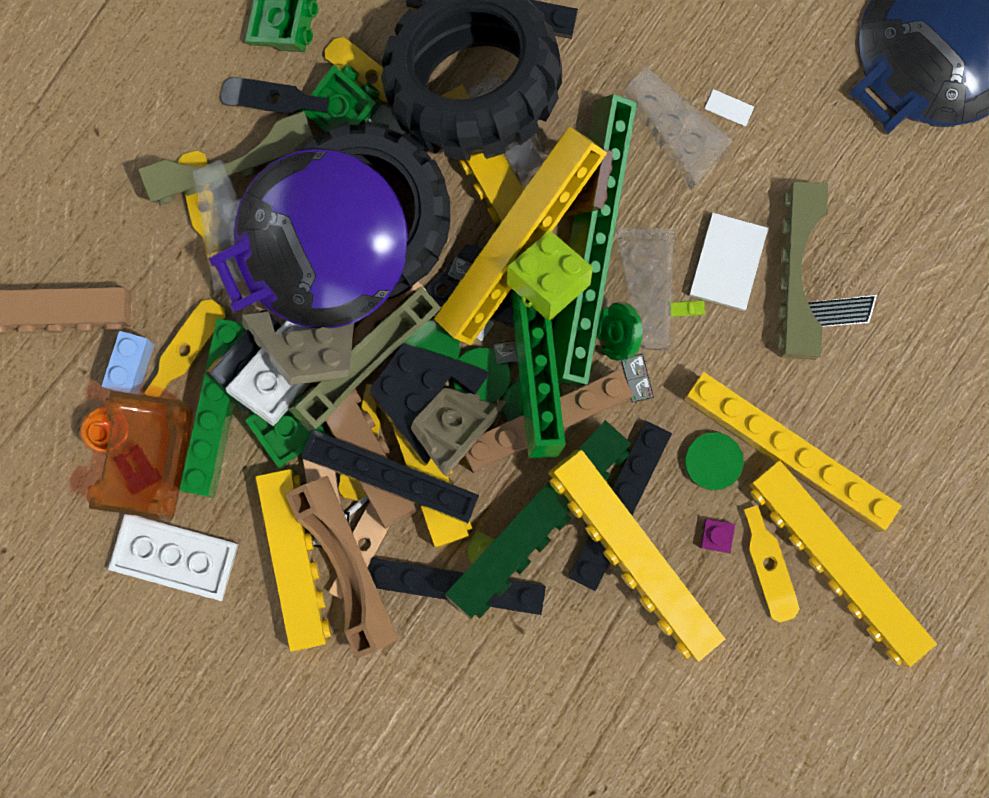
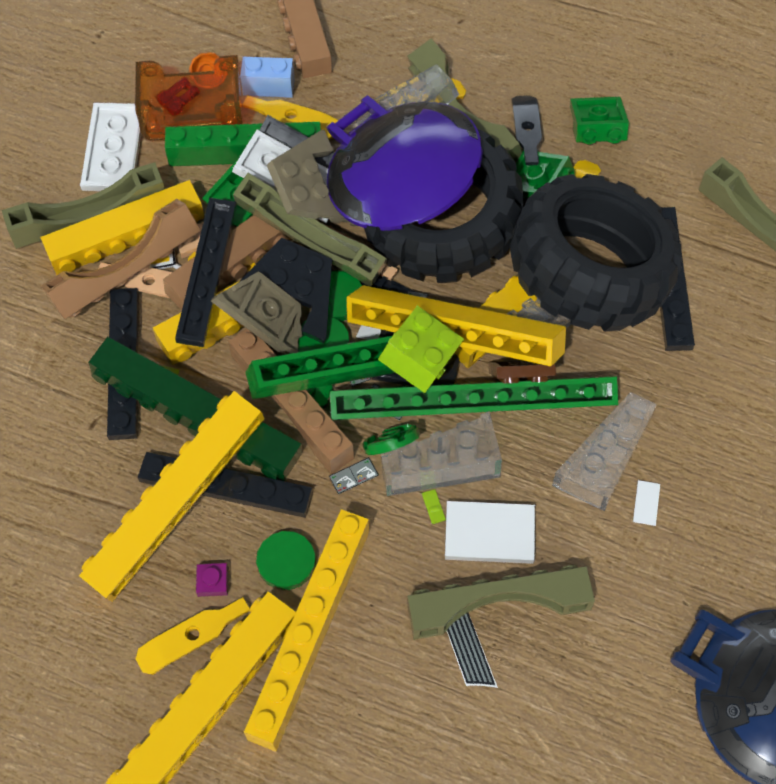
camera: 75 degrees right, 20 degrees down
none -> olive arch [1,162,165,249]

